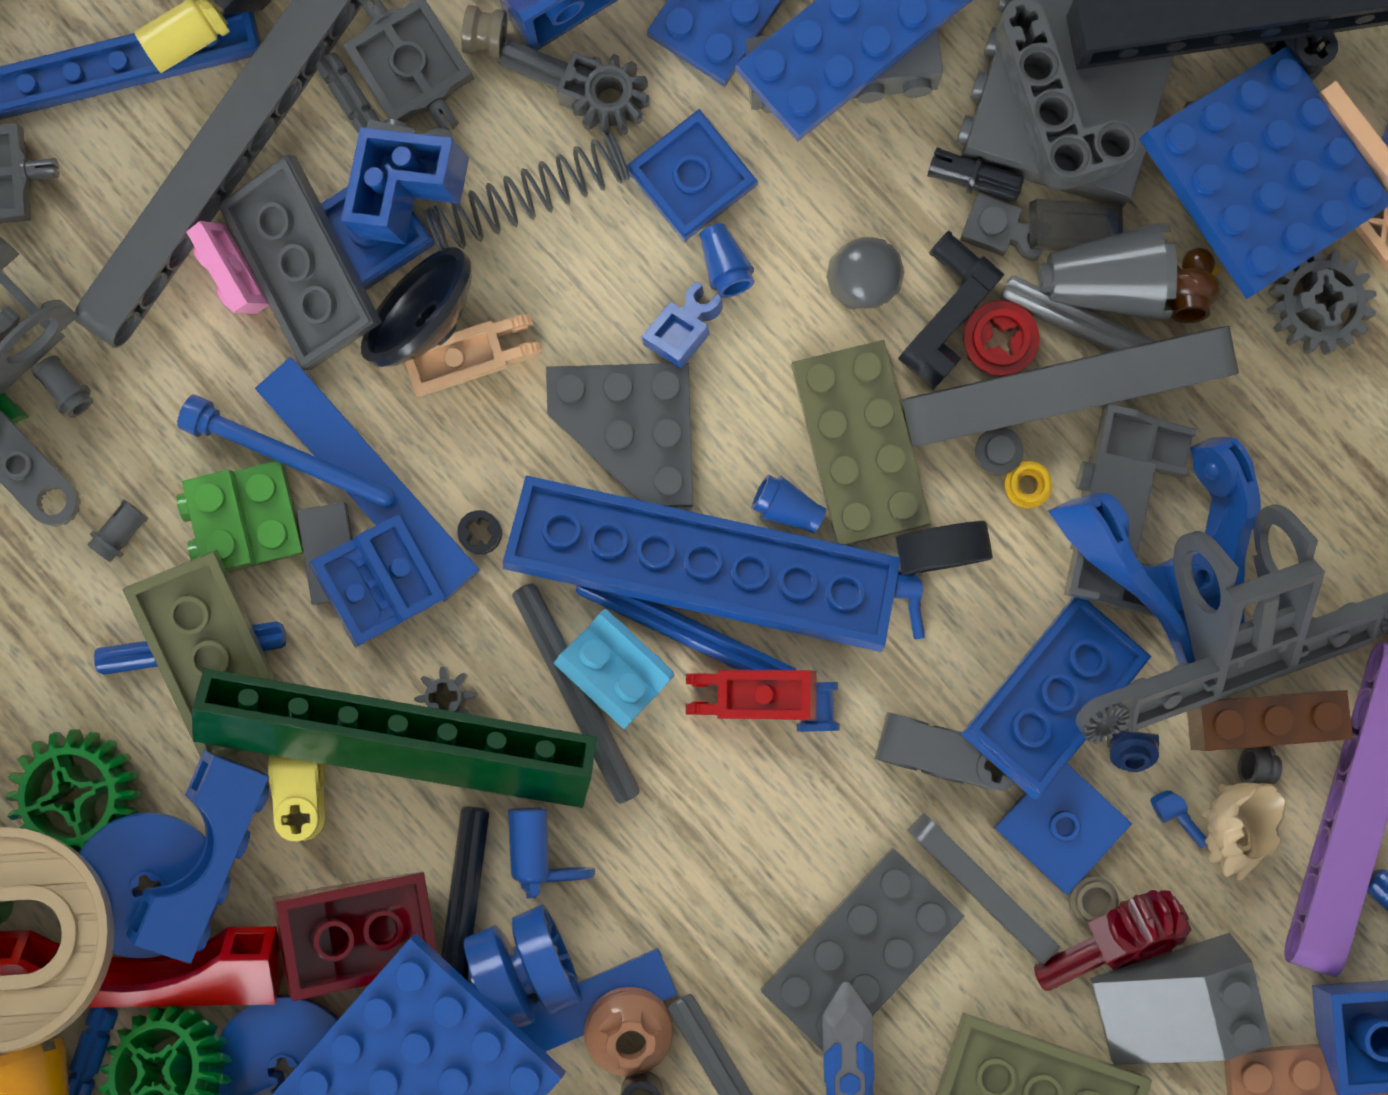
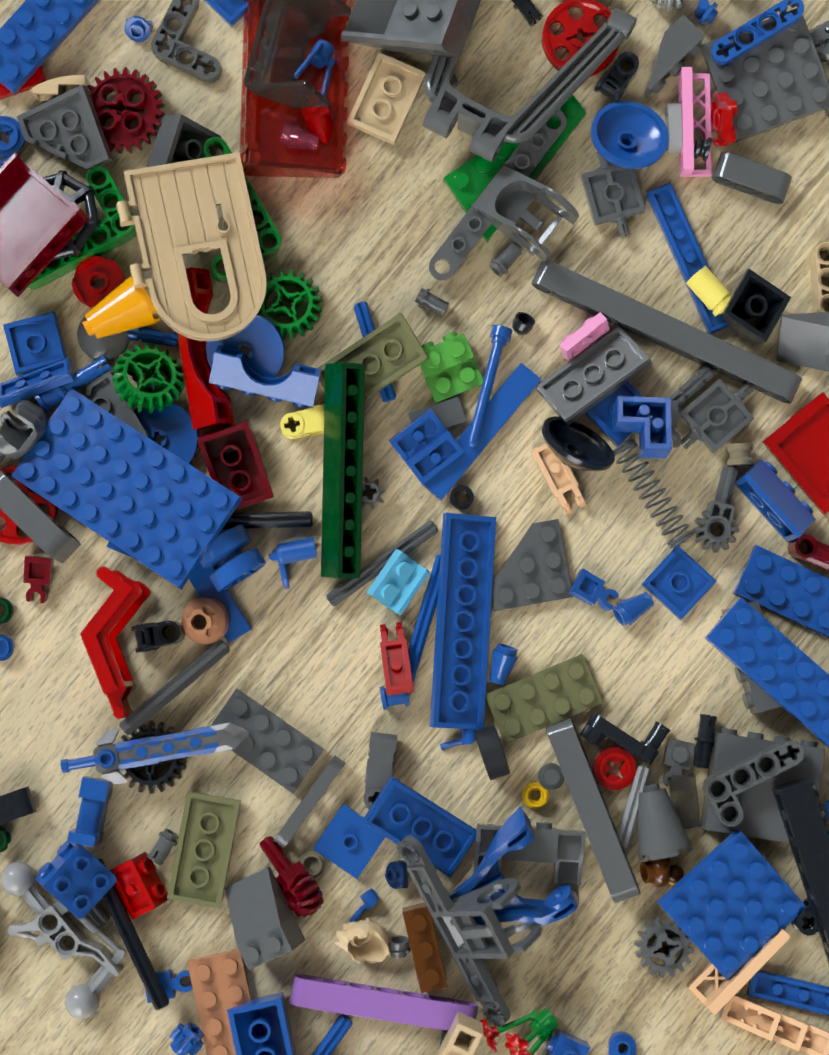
camera: 80 degrees right, 0 degrees up
dark grey hair [826,237,905,310] -> none
none -> black hinge [512,312,535,335]

